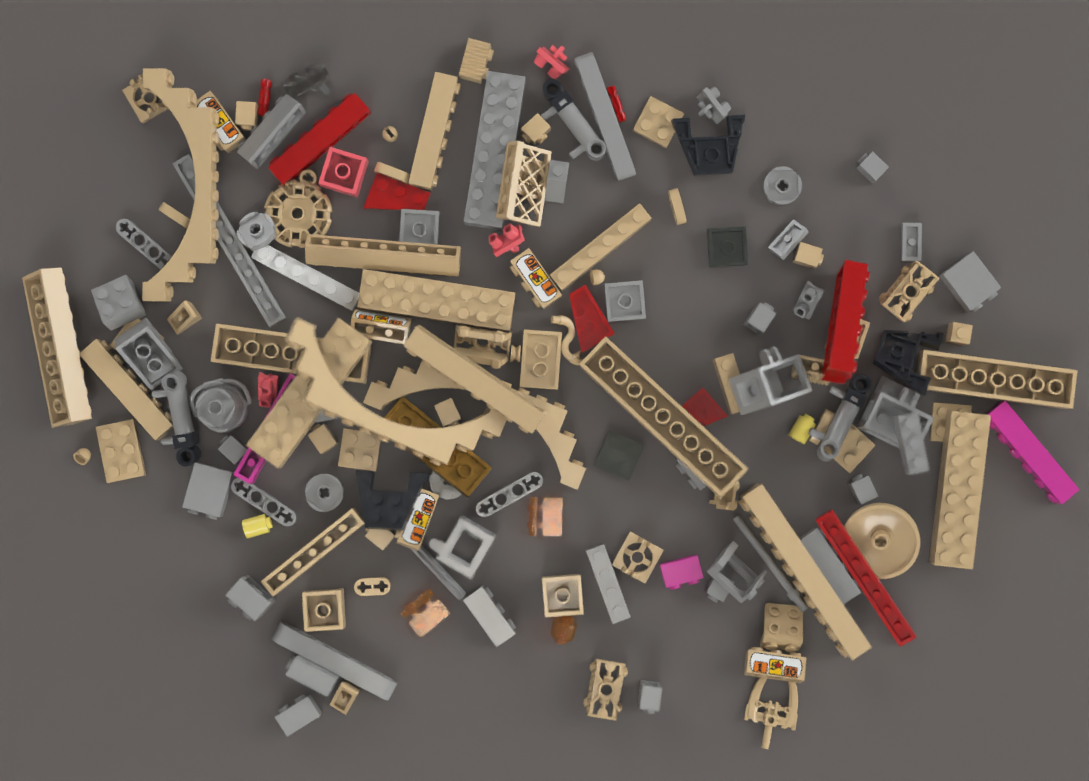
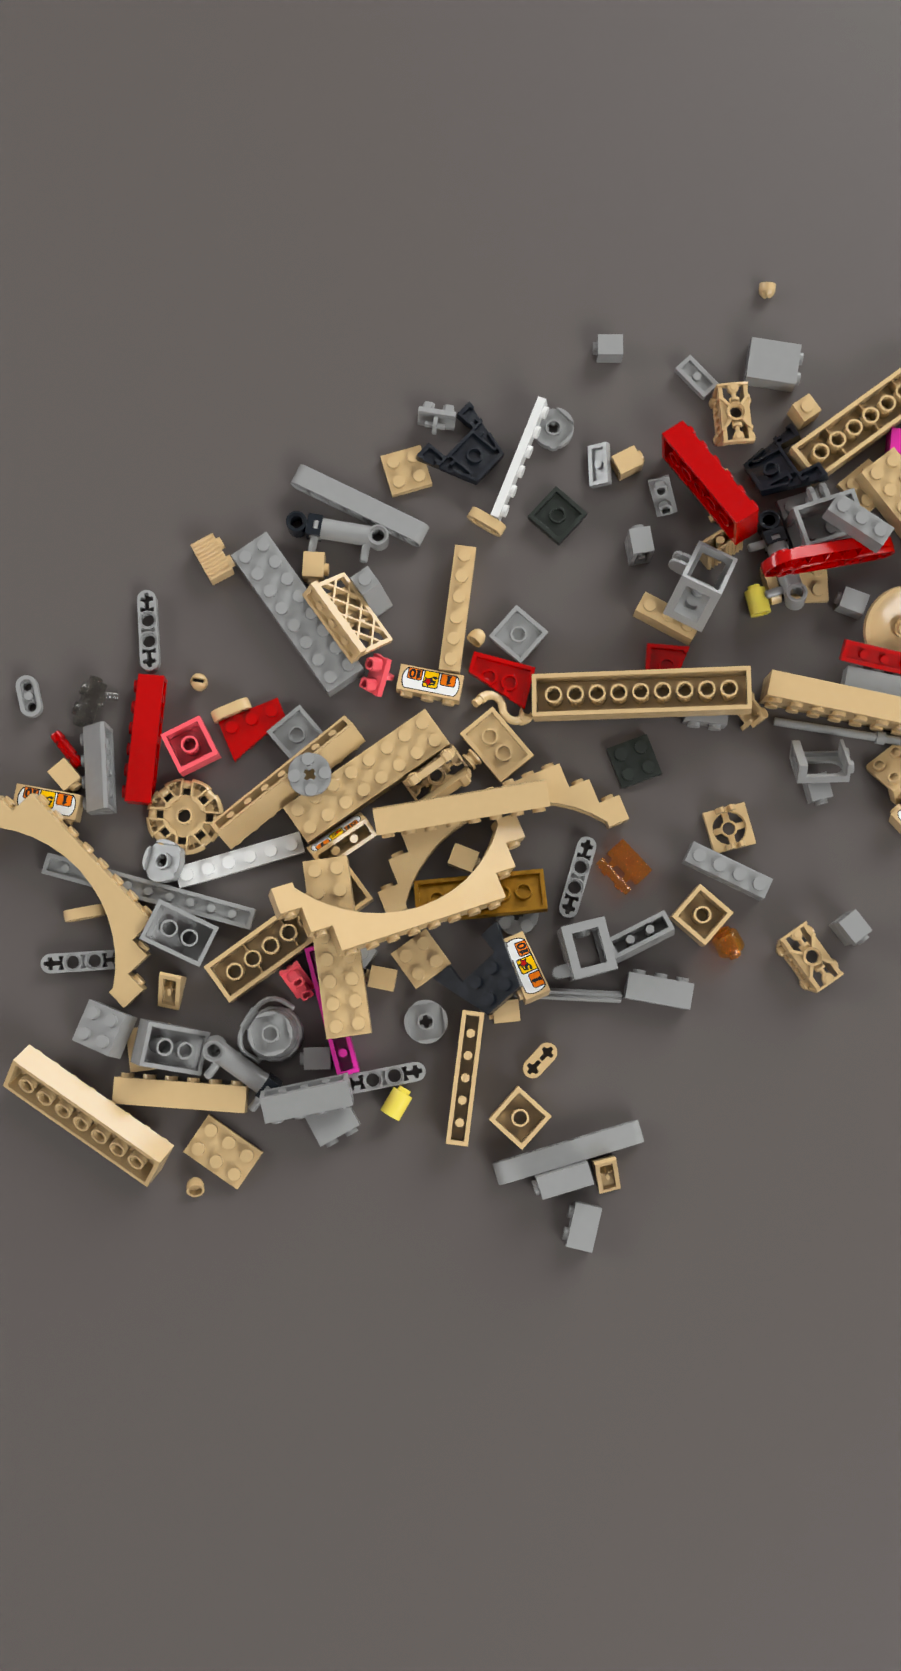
camera: 45 degrees left, 5 degrees down
light grey brick [226,575,277,621] -> none
tan bush [300,170,318,187] -> none
clear orange plate [400,588,451,638] -> none
tan brick [408,72,461,191] -> none
coral hips [534,45,570,79] -> none
red axle [606,86,626,123] -> none
dark pink brick [659,554,703,590] -> none
none -> light grey plate [16,675,43,718]
none -> light grey beam [137,590,161,673]
none -> light grey slope [139,899,219,967]
none -> light grey brick [259,1073,354,1124]
none -> light grey plate [288,752,332,796]
none -> white plate [490,396,549,521]
none -> light grey brick [610,910,675,964]
none -> tan hinge [759,282,776,299]
none -> red beam [761,536,895,577]

